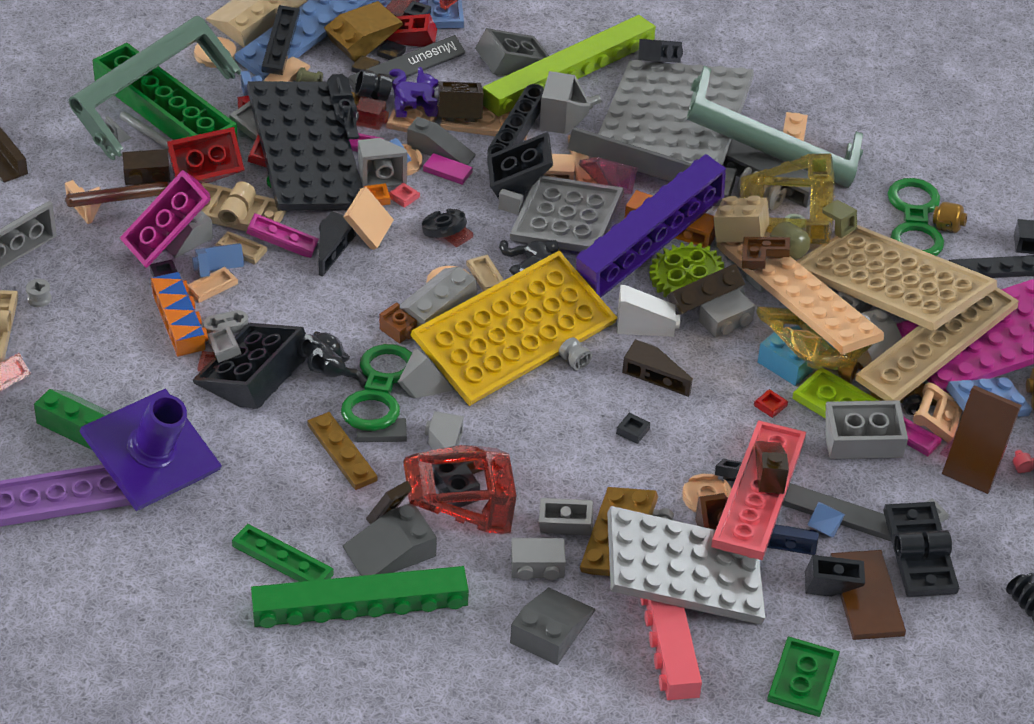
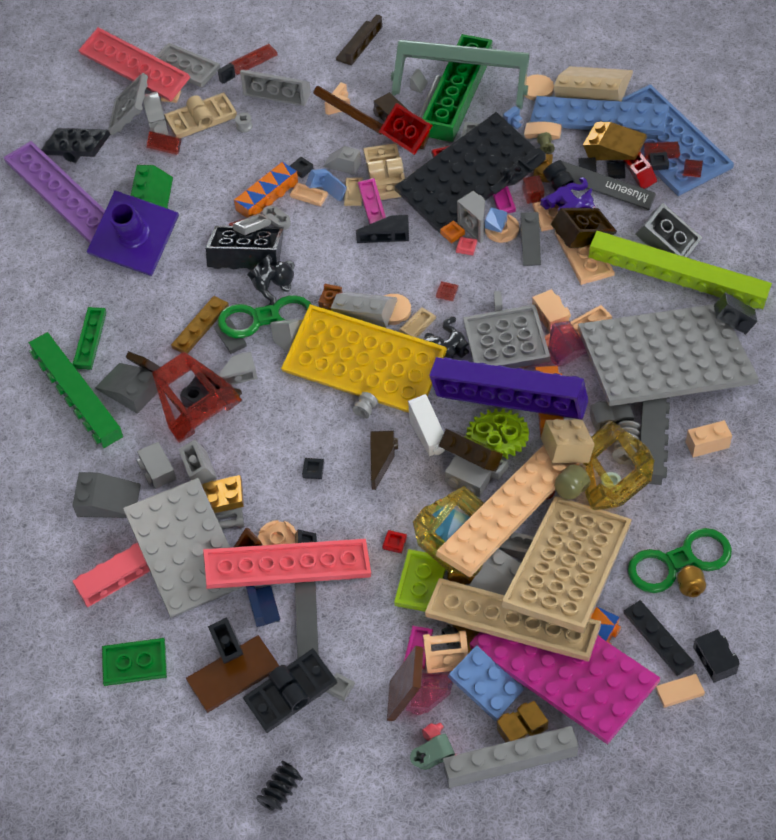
camera: 70 degrees right, 10 degrees up
dark pink slope [120,170,211,268] -> none
black plate [262,5,300,75] -> none
light nougat tile [344,187,394,250] -> none
black tile [422,209,467,238] -> none
dark pink tile [423,153,473,185] -> none
black beam [487,84,544,165] -> none
black slope [487,132,553,199] -> none
light grey piece [539,71,601,134] -> none
dark grey tile [567,127,692,182] -> none
sand green piece [686,65,863,188] -> none
reddish brown plate [742,237,790,270] -> none
dark brown slope [755,441,789,494] -> none
medium blue slope [807,502,845,537] -> none
olive panel [822,200,857,238] -> none
light grey slope [826,400,908,459] -> none

